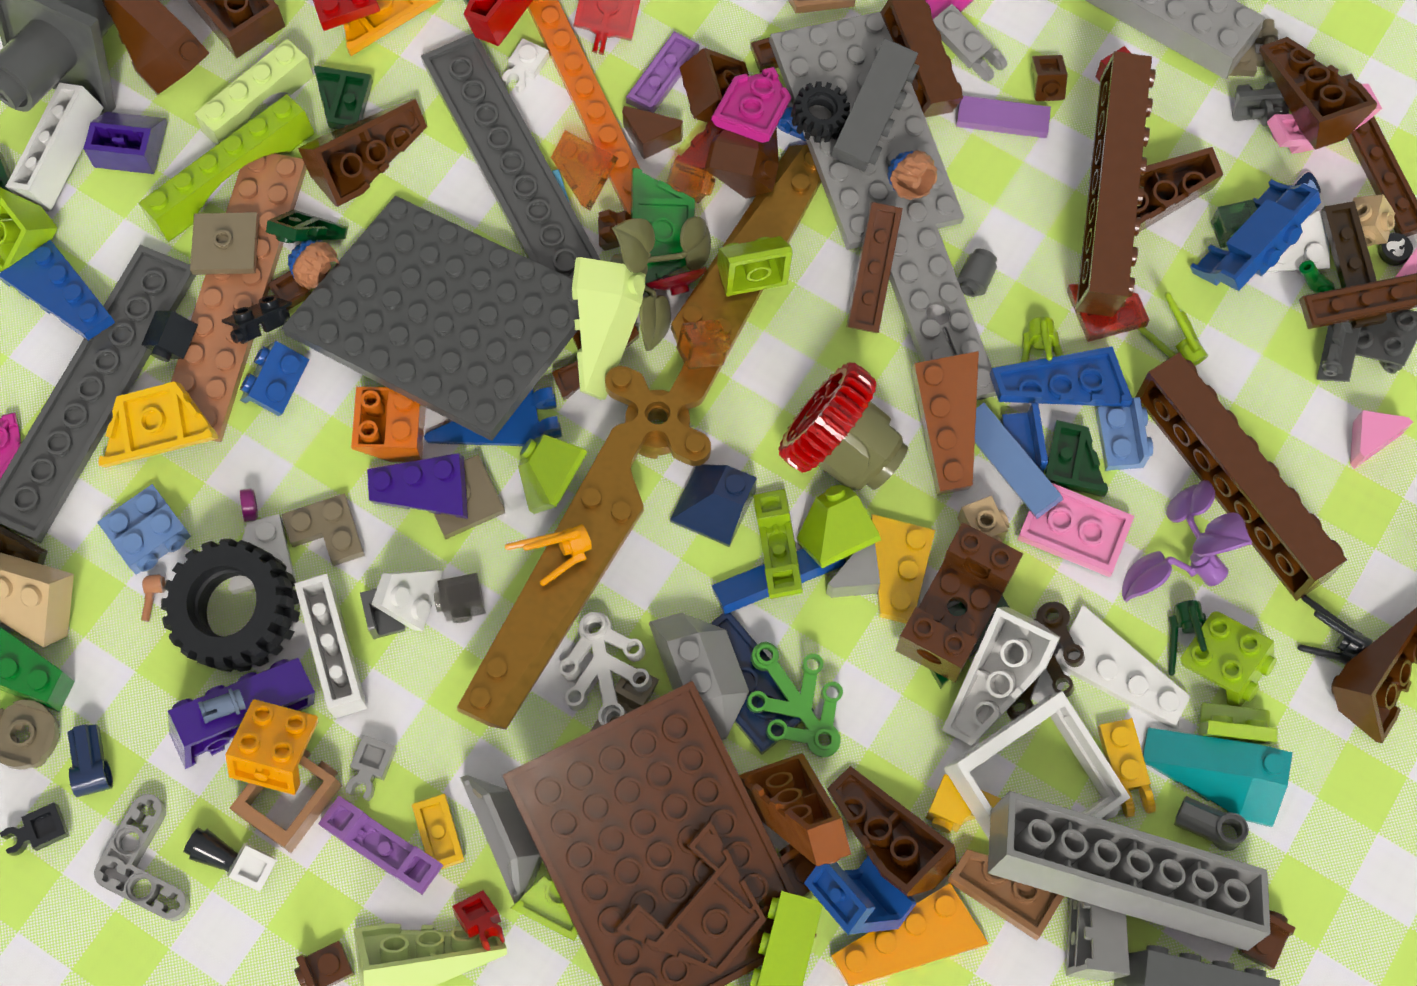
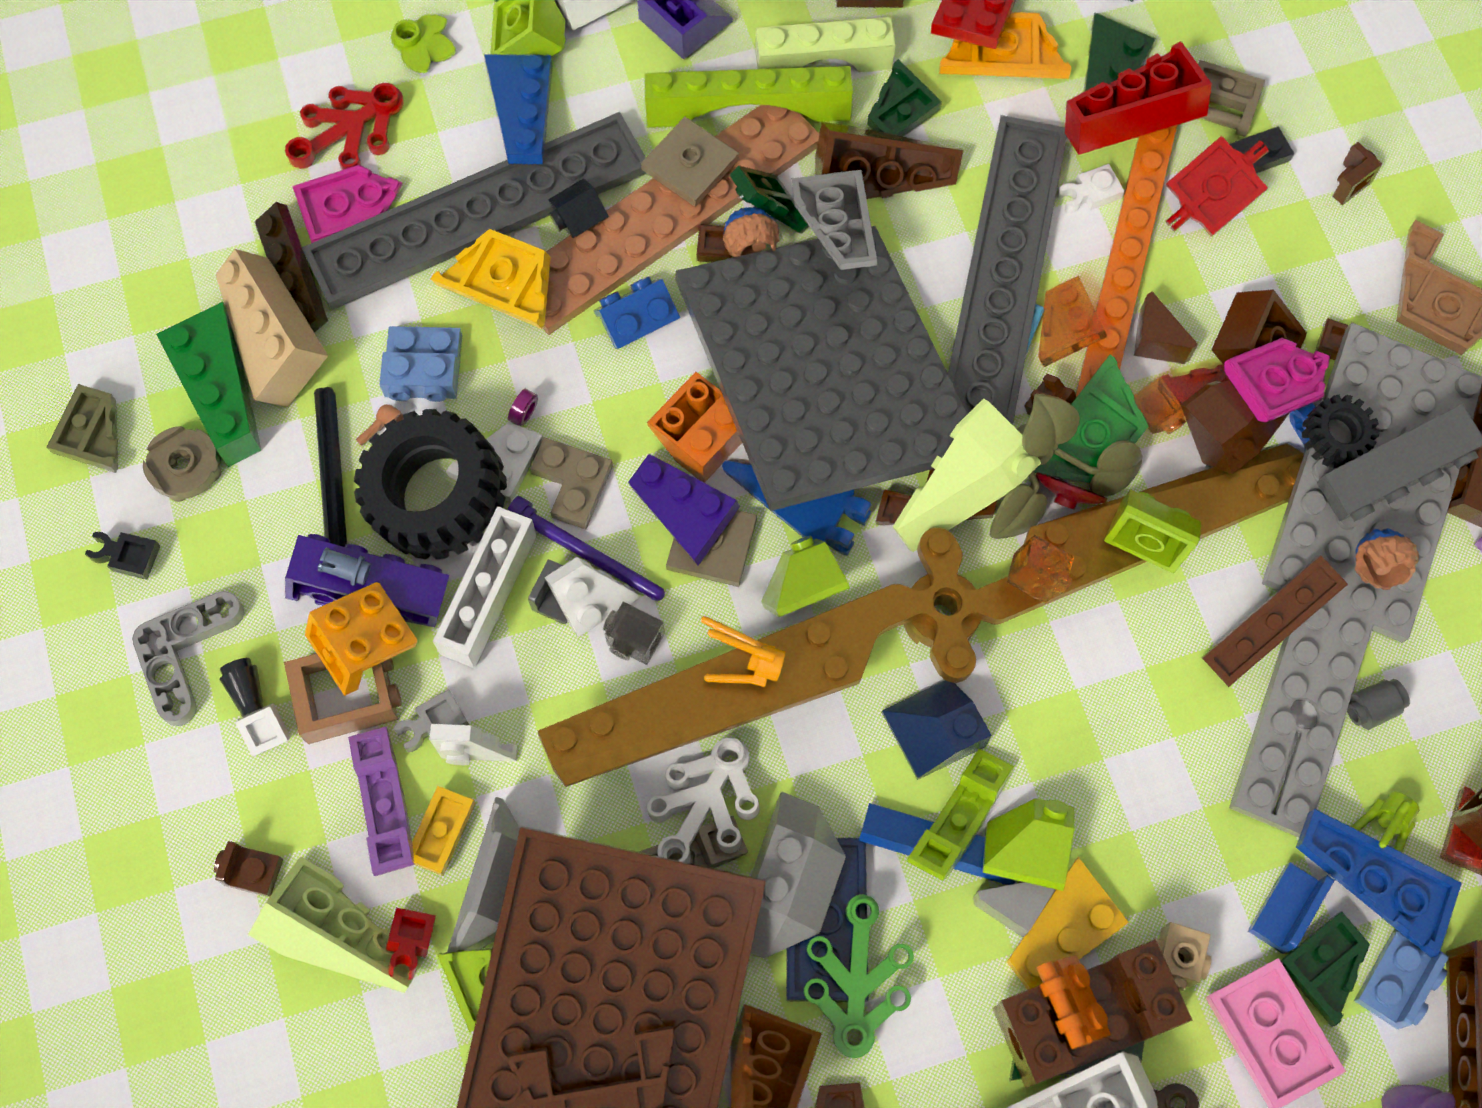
camera: 40 degrees right, 0 degrees up
dark blue piece [67,724,113,797] -> none
black hinge [222,295,292,344] -> none
medium lavender tile [626,31,699,113] -> none
piece [778,362,908,491] -> none
dark orange wedge [911,351,979,495] -> none
medium blue tile [975,403,1063,519] -> none
none -> black axle [314,387,347,547]
none -> white wing [429,724,518,765]
none -> dark purple piece [507,495,665,601]
none -> light grey wedge [791,170,877,270]
none -> orange plate [1036,955,1111,1049]

